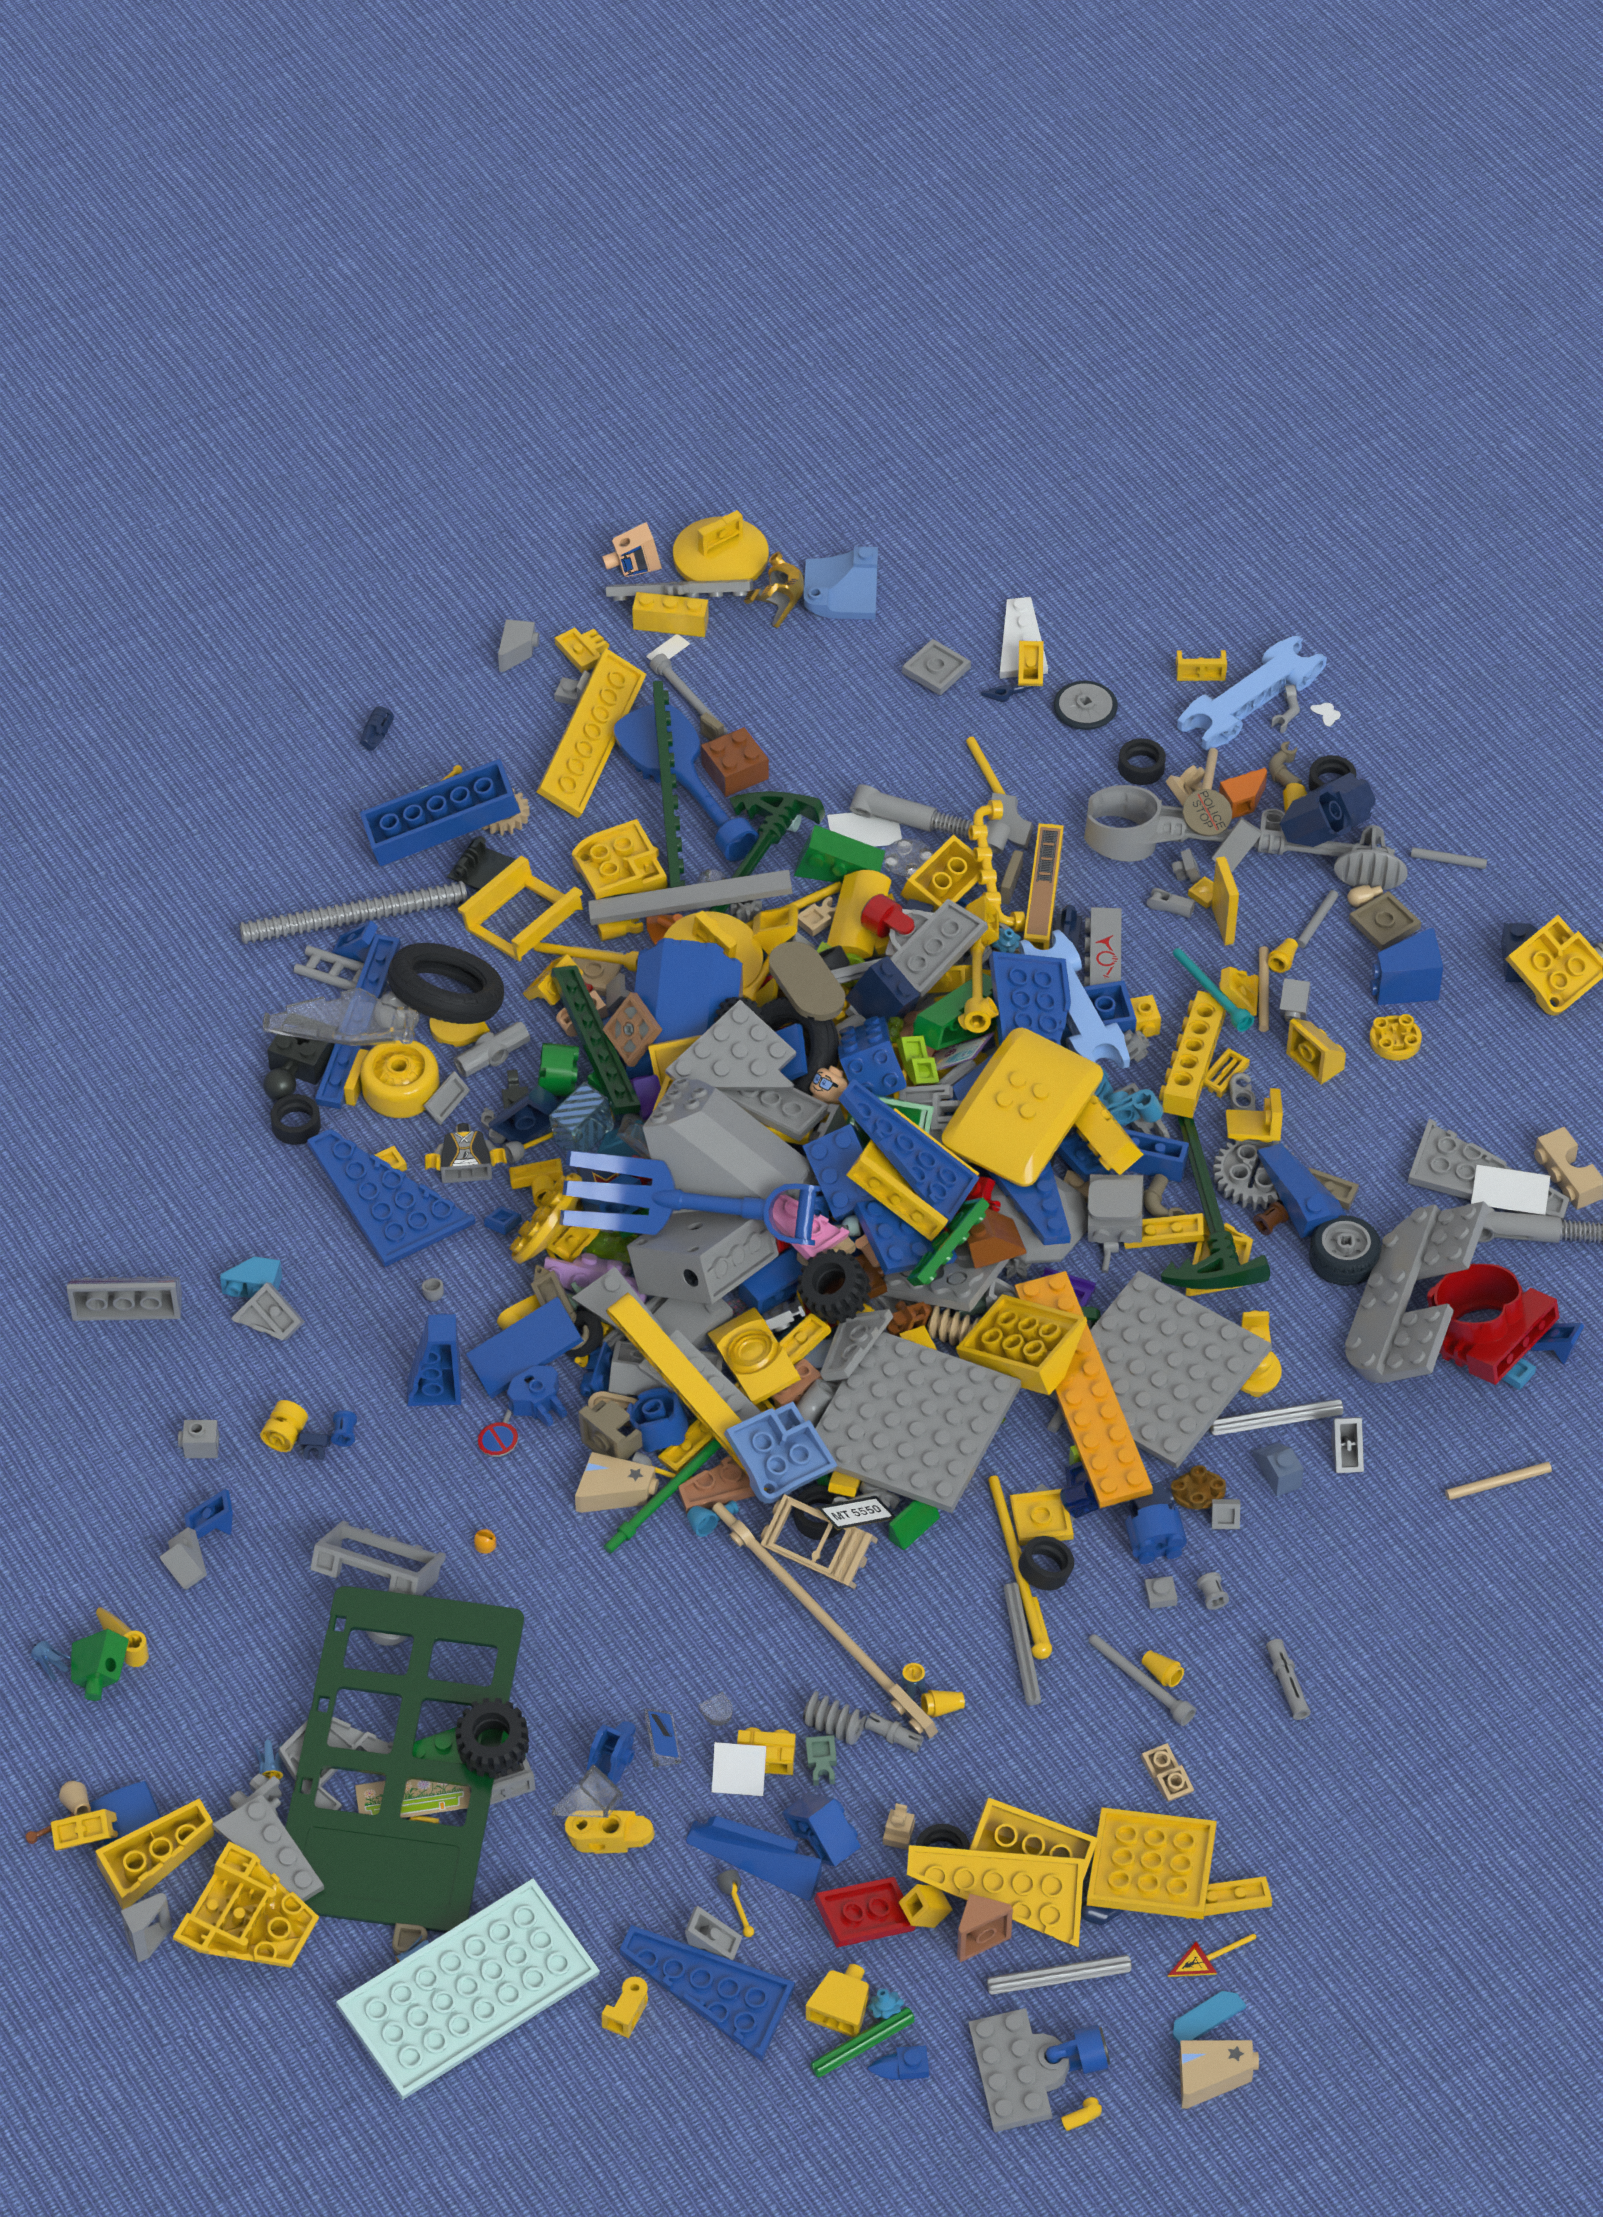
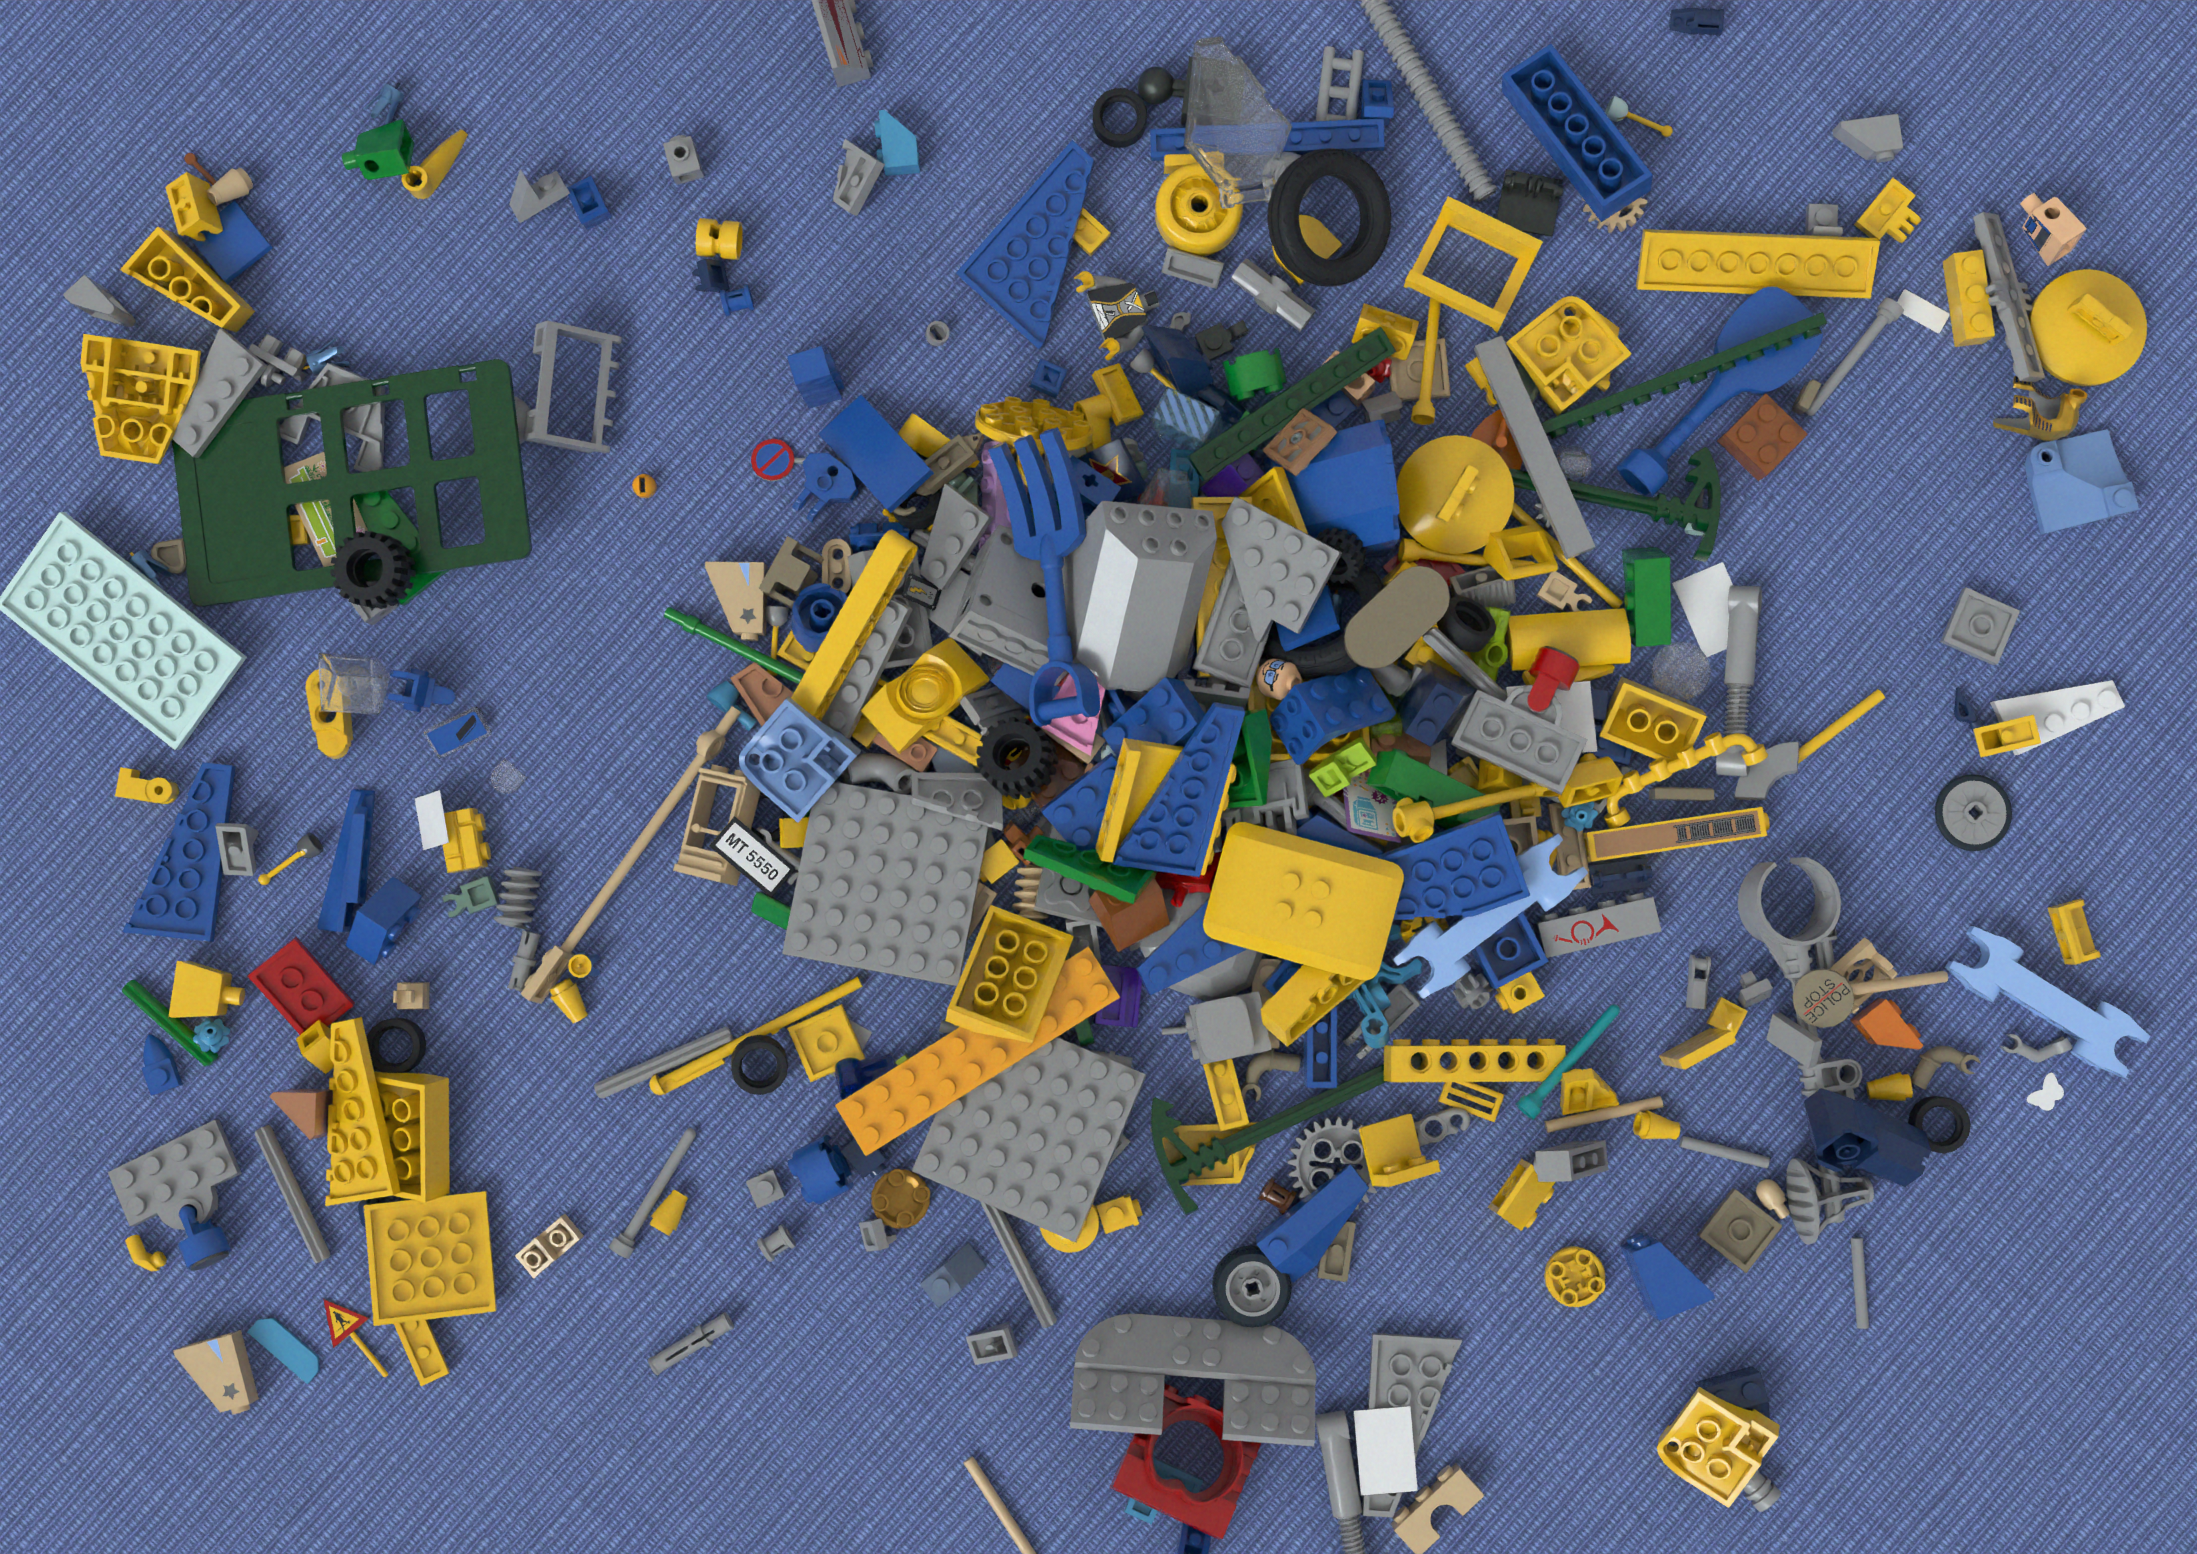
camera: 75 degrees right, 35 degrees up
black tyre [1118,738,1166,785] -> none

